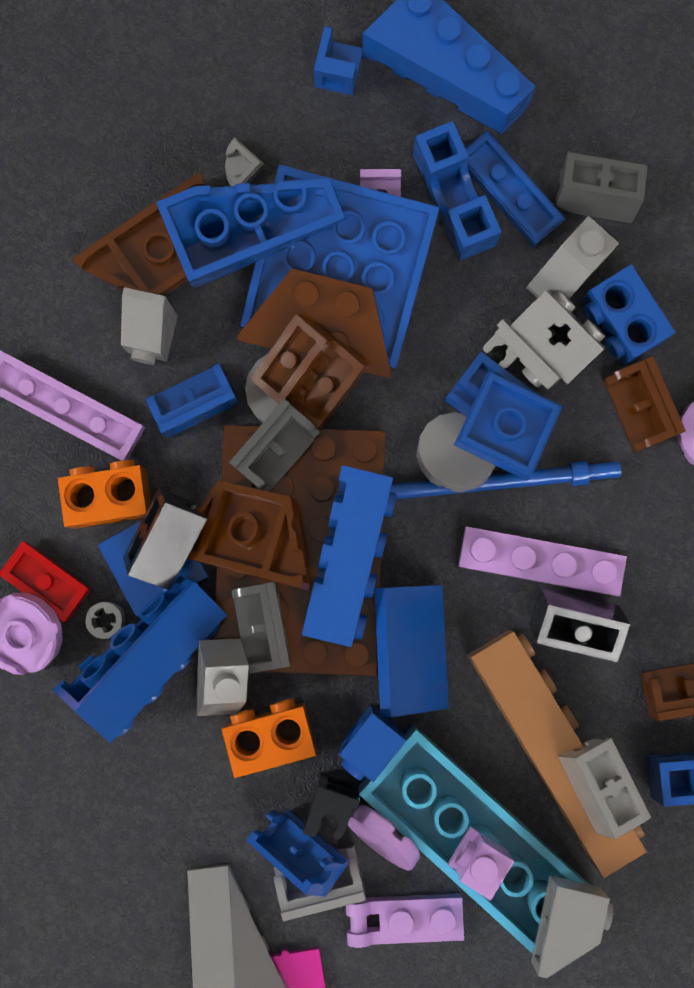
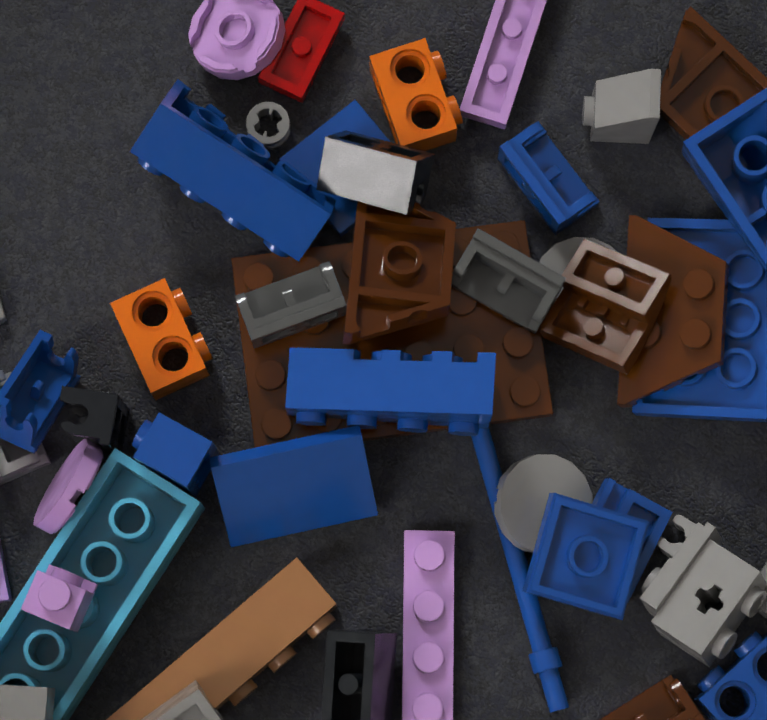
camera: 80 degrees right, 5 degrees down
light grey slope [196,639,249,716] -> none

